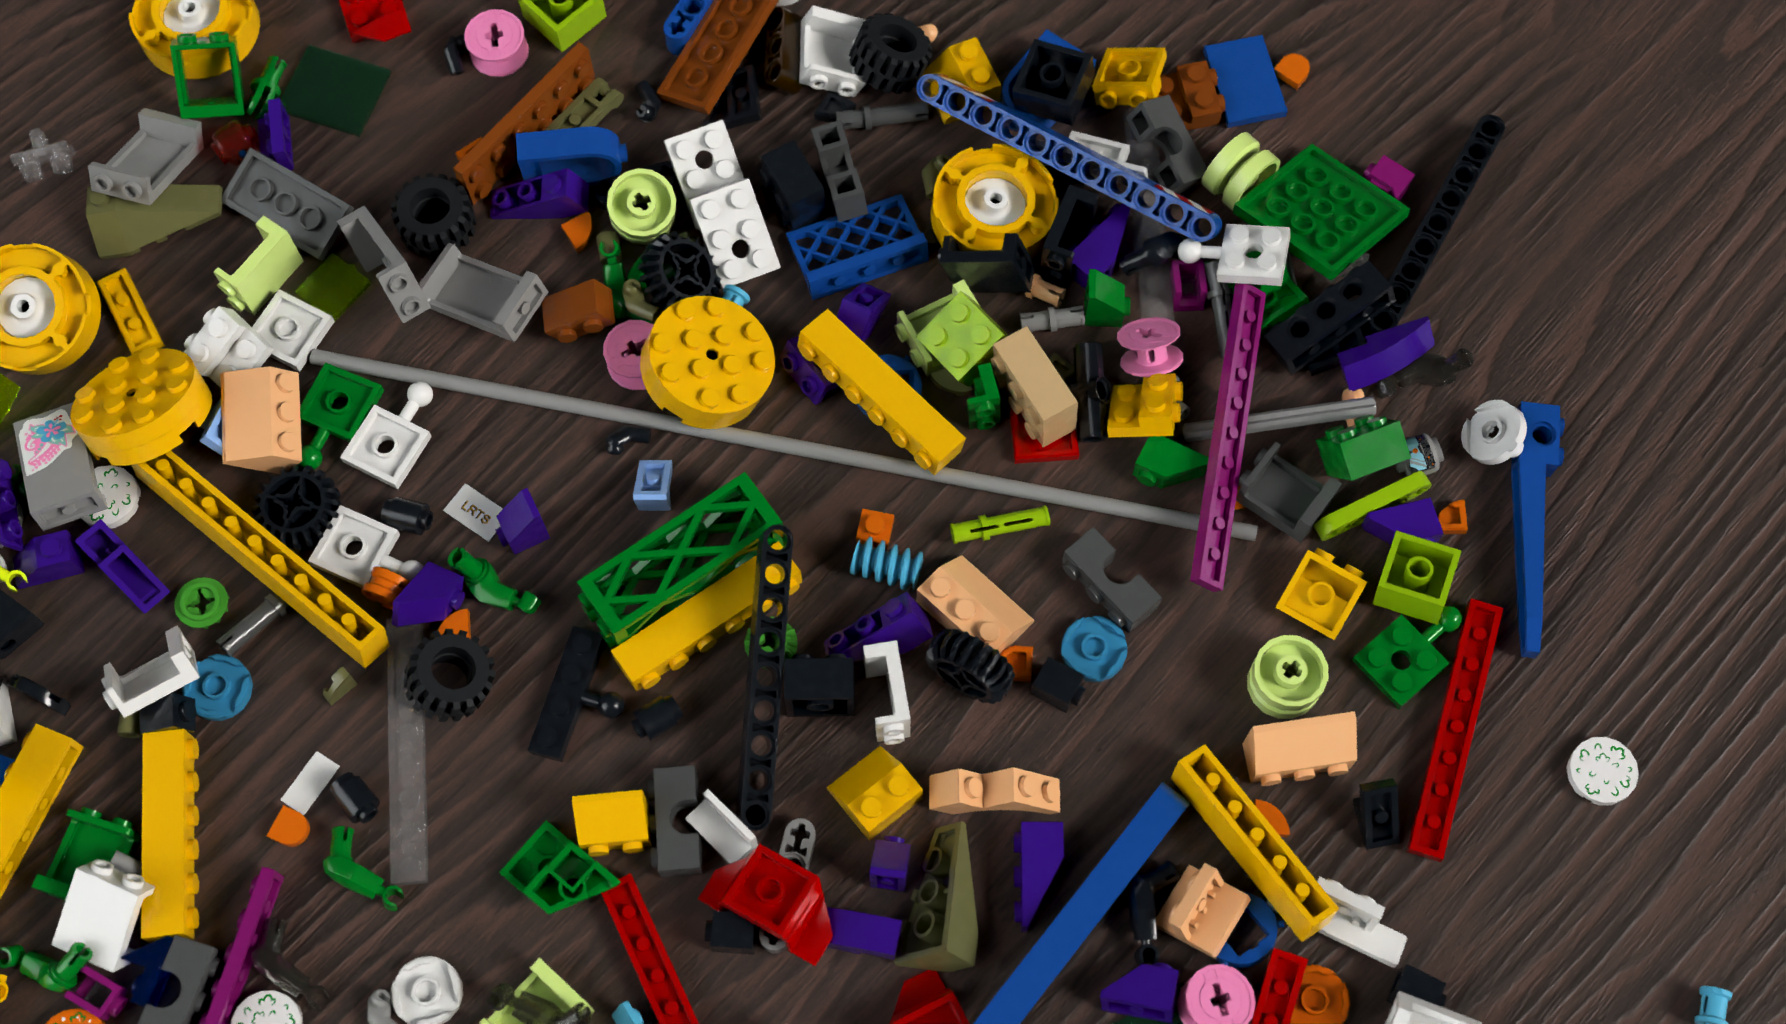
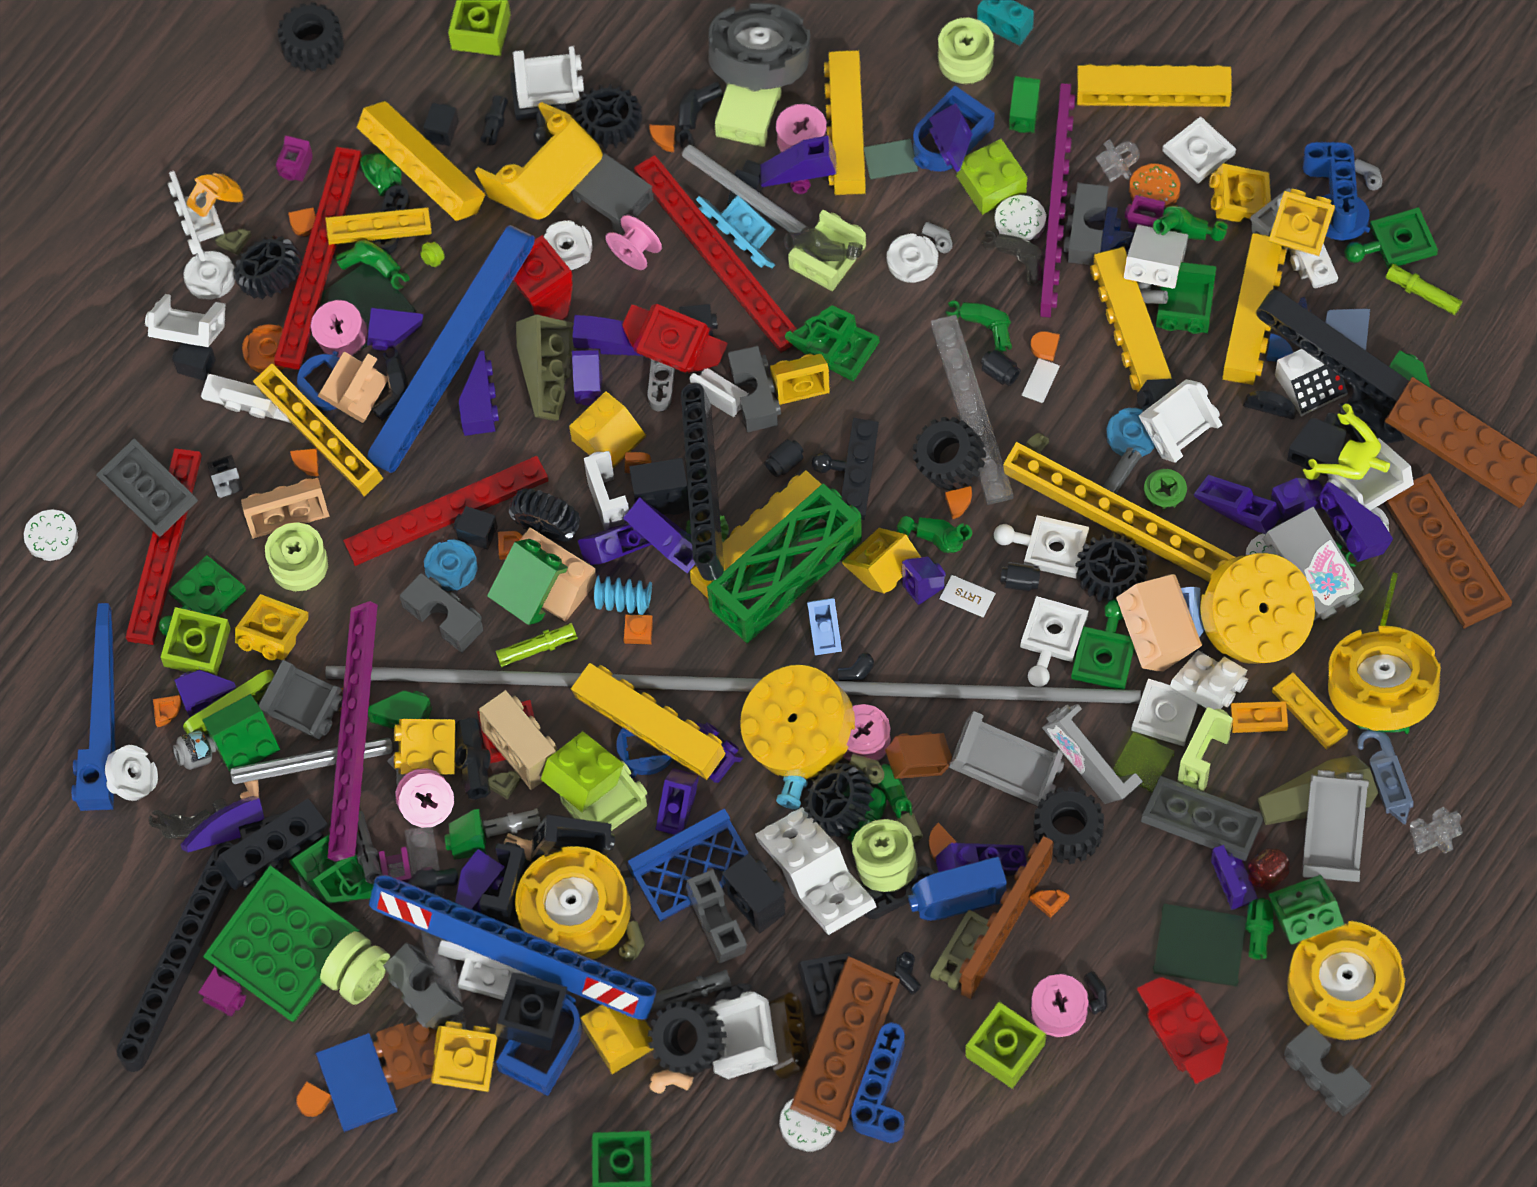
camera: 175 degrees right, 5 degrees down
orange wheel [361,567,410,610] -> none
dark purple slope [392,561,465,627] -> none
light nougat arch [929,767,1060,815] -> none
green bracket [967,362,1001,430] -> none
white plate [1178,224,1291,286] -> none
none -> dark grey plate [96,439,198,537]
none -> red plate [343,456,549,566]
none -> panel [487,539,568,625]
none -> dark purple slope [623,497,695,574]
none -> orange tile [625,452,651,474]
none -> yellow slope [842,528,921,594]
none -> light orange plate [1230,701,1288,733]
none -> sand blue plate [1357,730,1413,824]

